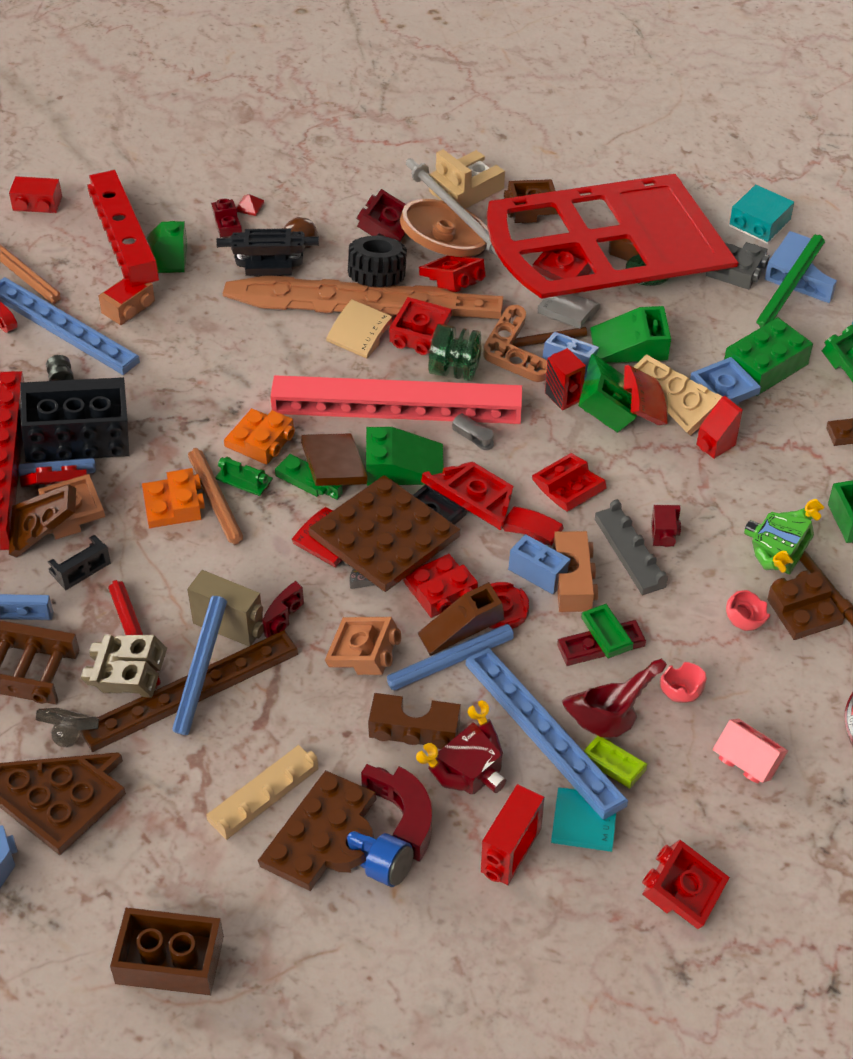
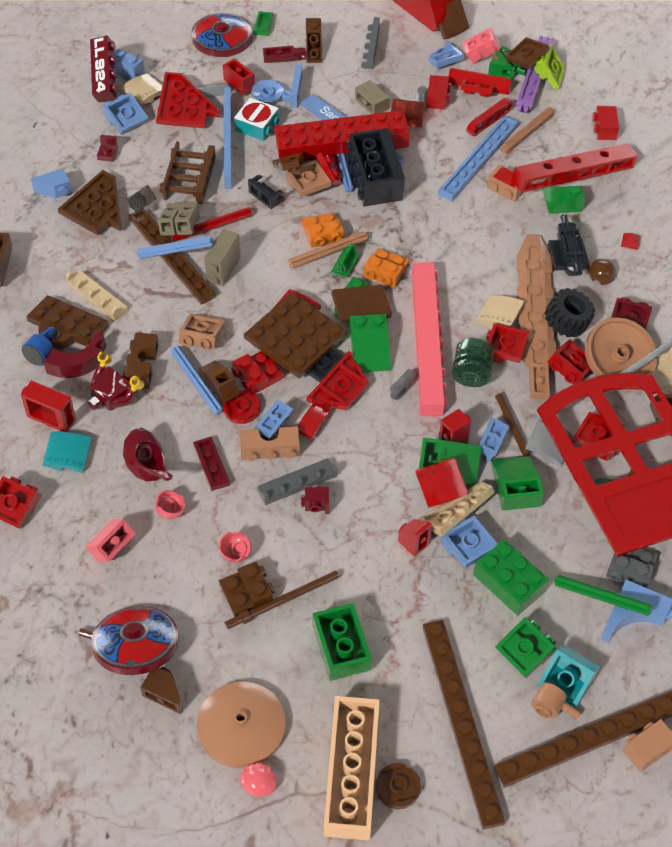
camera: 85 degrees right, 5 degrees up
pearl dark grey wheel [46,355,74,381] -> none
dark red slope [211,198,242,238] -> none
dark red slope [263,581,304,638] -> none
medium blue tile [466,648,628,820] -> none
nougat beam [483,305,547,382] -> none
red slope [532,453,607,512] -> none
green tile [581,603,633,659] -> none
lime plate [584,735,647,789] -> none
bright green torso [744,499,825,575] -> none

